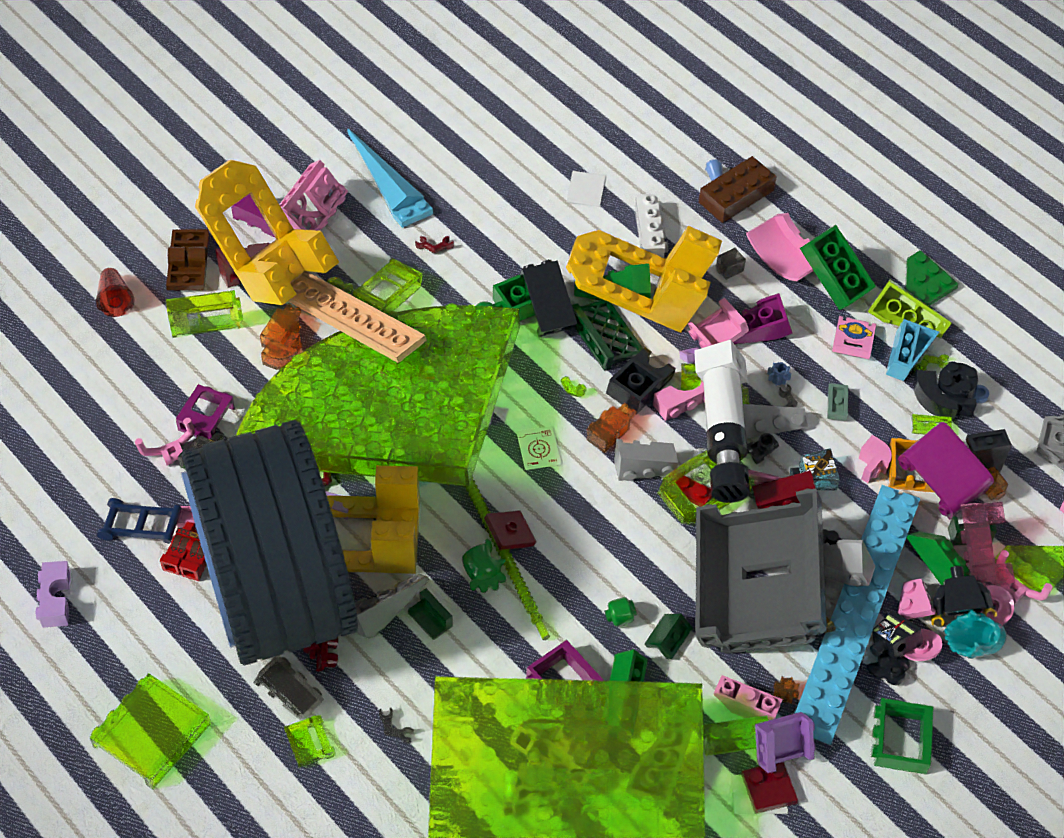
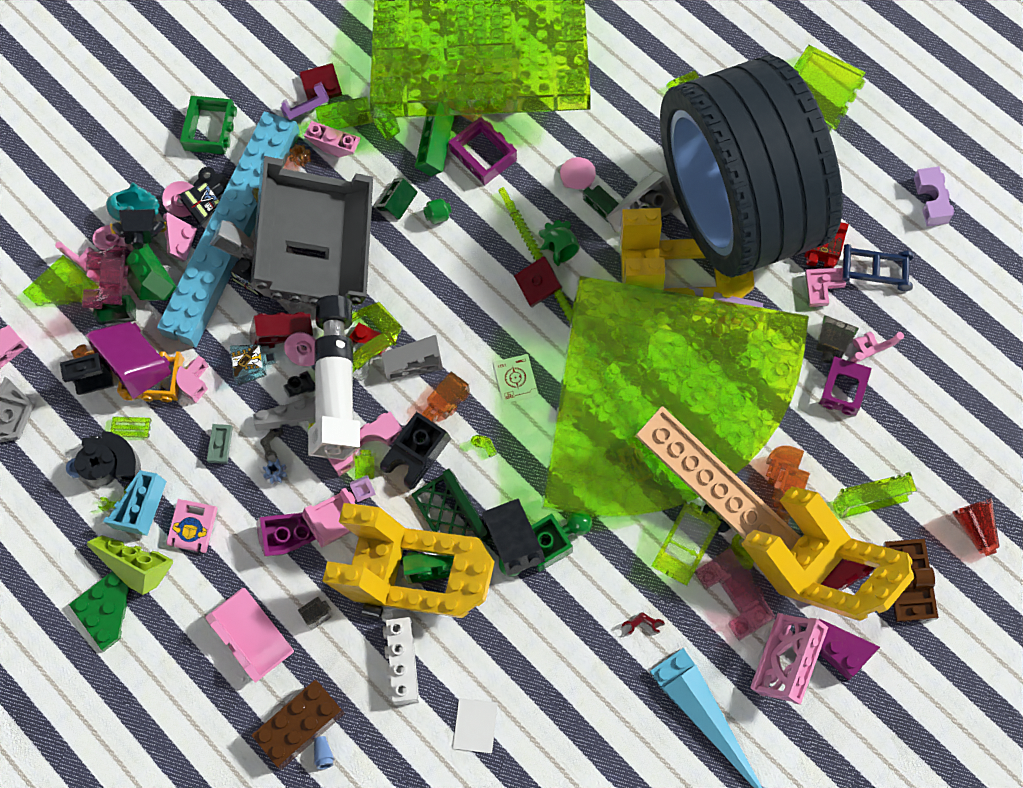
camera: 175 degrees left, 15 degrees up
bright pink plate [305,167,345,216] -> none
clear smoke arm [379,707,414,744] -> none
green brick [799,225,876,310] -> none
none -> bright pink dish [560,157,596,189]
none -> clear pink bracket [695,548,776,642]

